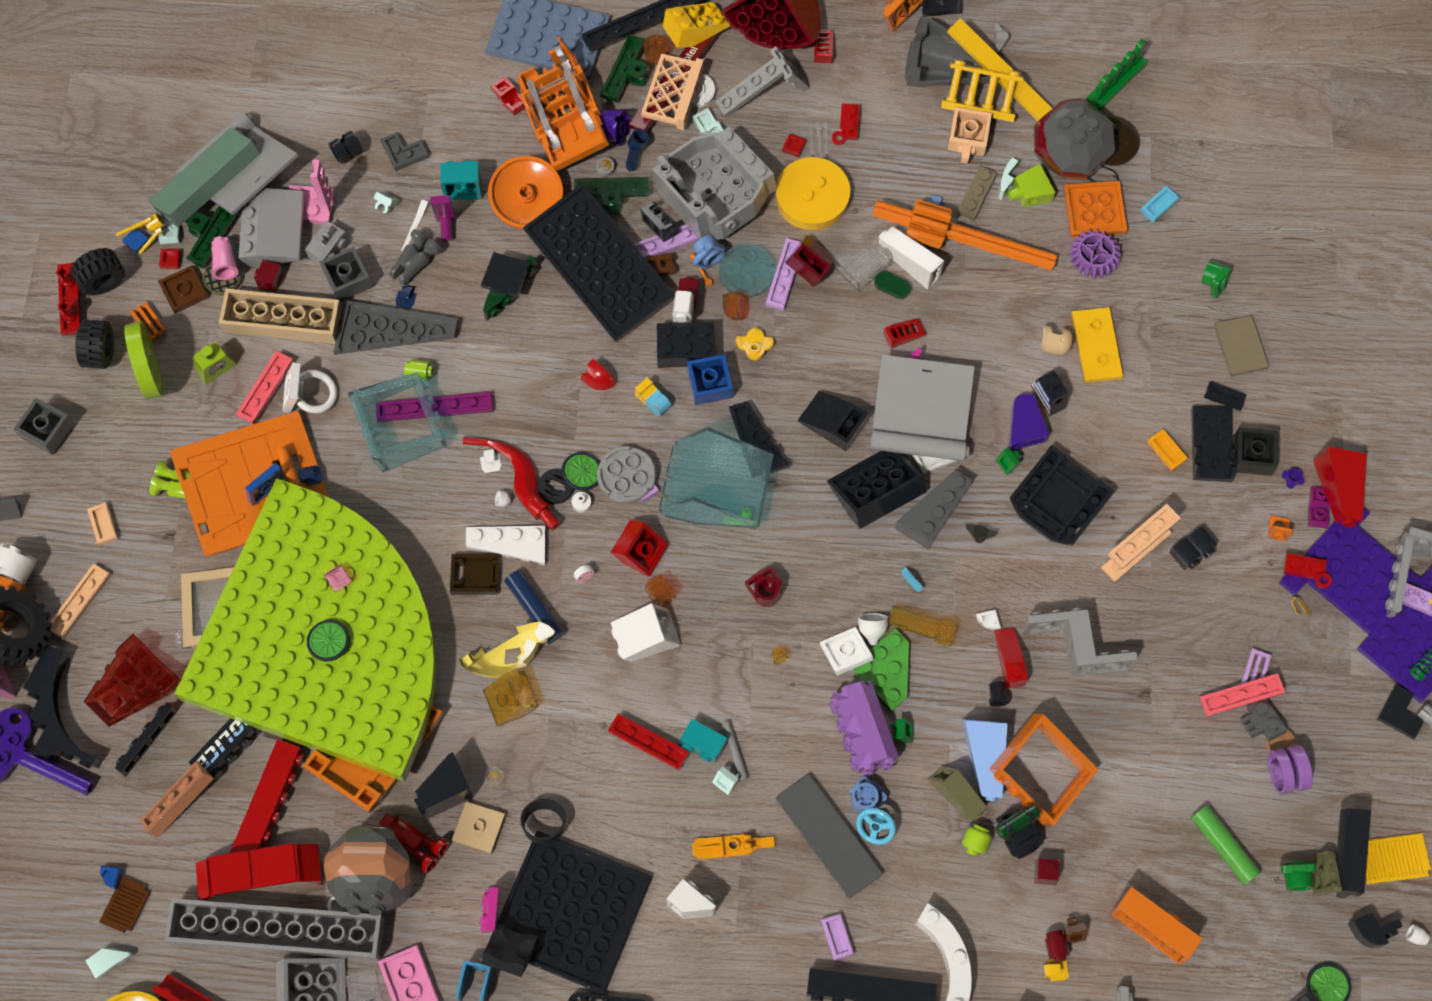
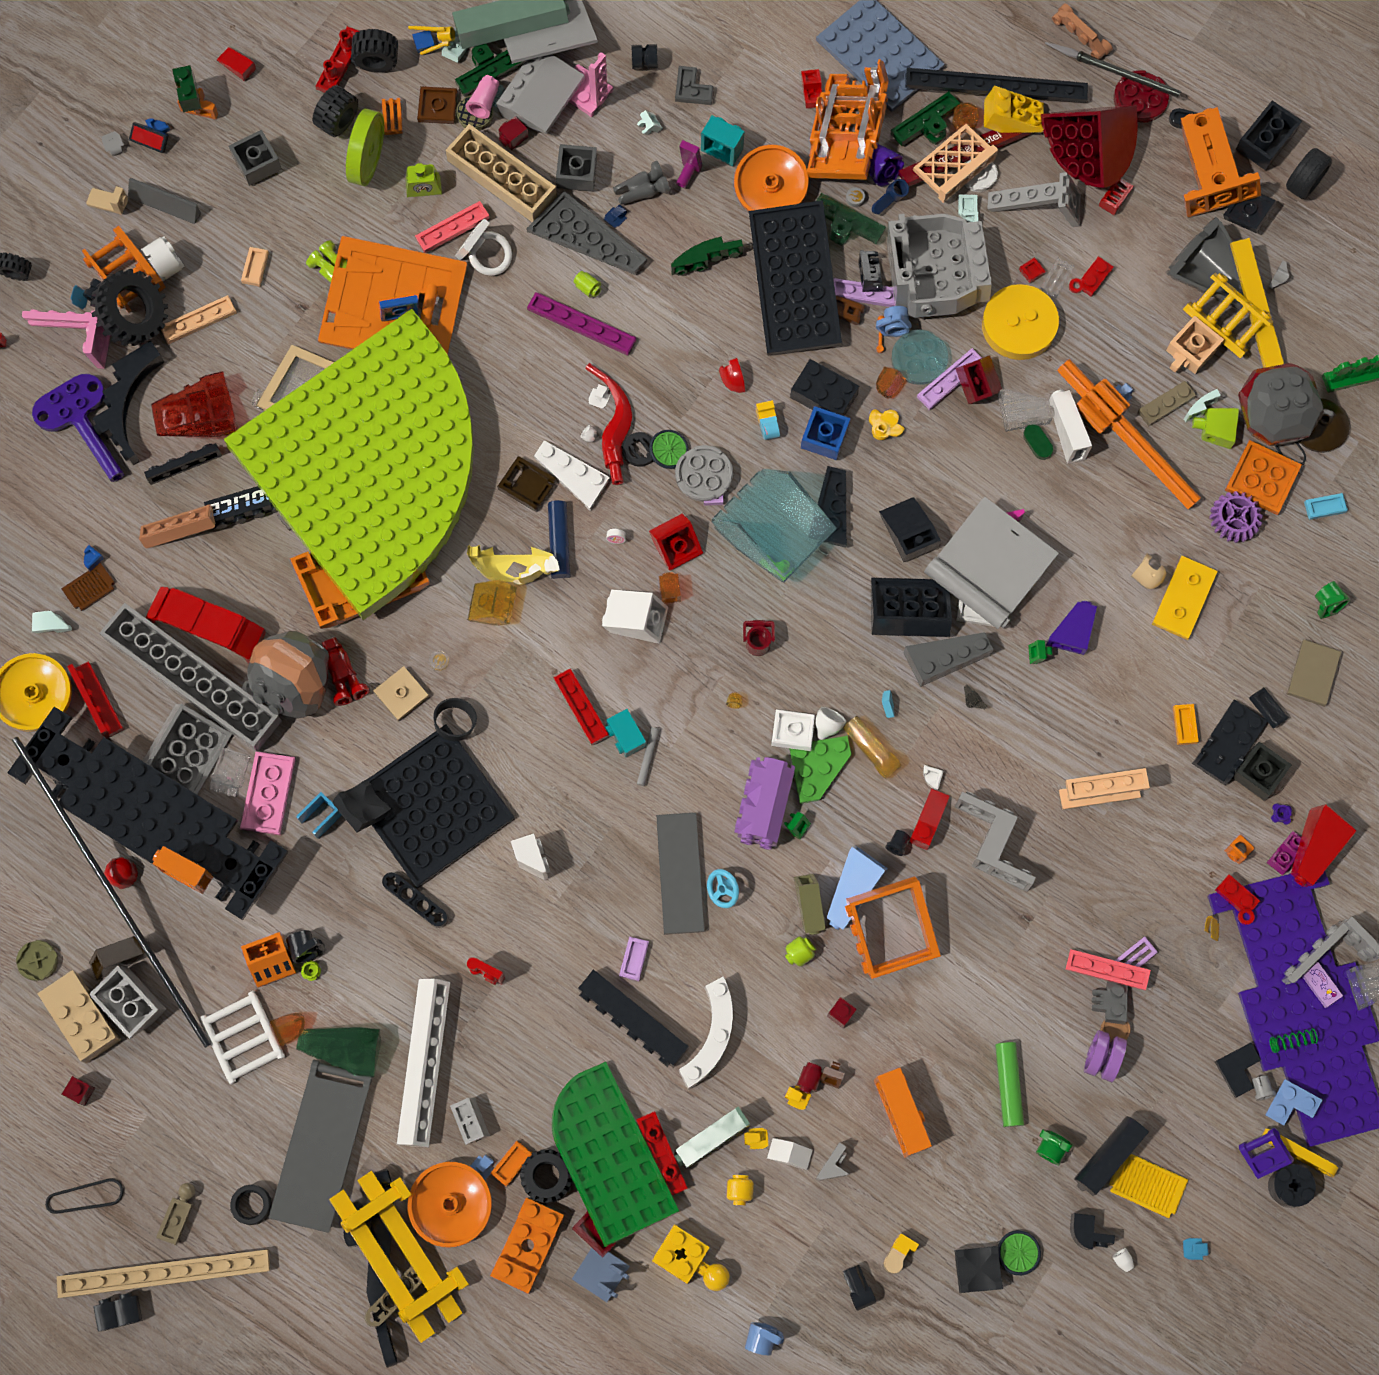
camera: 30 degrees right, 5 degrees up
red tile [159,249,181,269] -> none
red brick [230,739,304,853] -> none
dark blue piece [298,465,323,486] -> none
light grey brick [305,221,348,264] -> none
bright green wheel [307,620,350,662] -> none
clear pink tile [324,564,352,592] -> none
clear light blue windscreen [348,373,448,473] -> none
white sticker [401,200,428,252] -> none
black slope [414,752,474,819] -> none
dark pink plate [479,887,498,933] -> none
black tile [481,252,530,298] -> none
white tile [572,492,592,513] -> none
white brick [672,291,694,323] -> none
dark red brick [678,277,699,309] -> none
light orange piece [692,834,775,859] -> none
light aqua tile [712,766,739,795] -> none
medium blue piece [849,776,887,814] -> none
red slope [883,318,926,349] -> none
black piece [995,804,1044,859] -> none
black wedge [1009,445,1115,546] -> none
black torso [1031,371,1068,417] -> none
black brick [1169,526,1218,571] -> none
olive wing [1313,851,1342,896] -> none

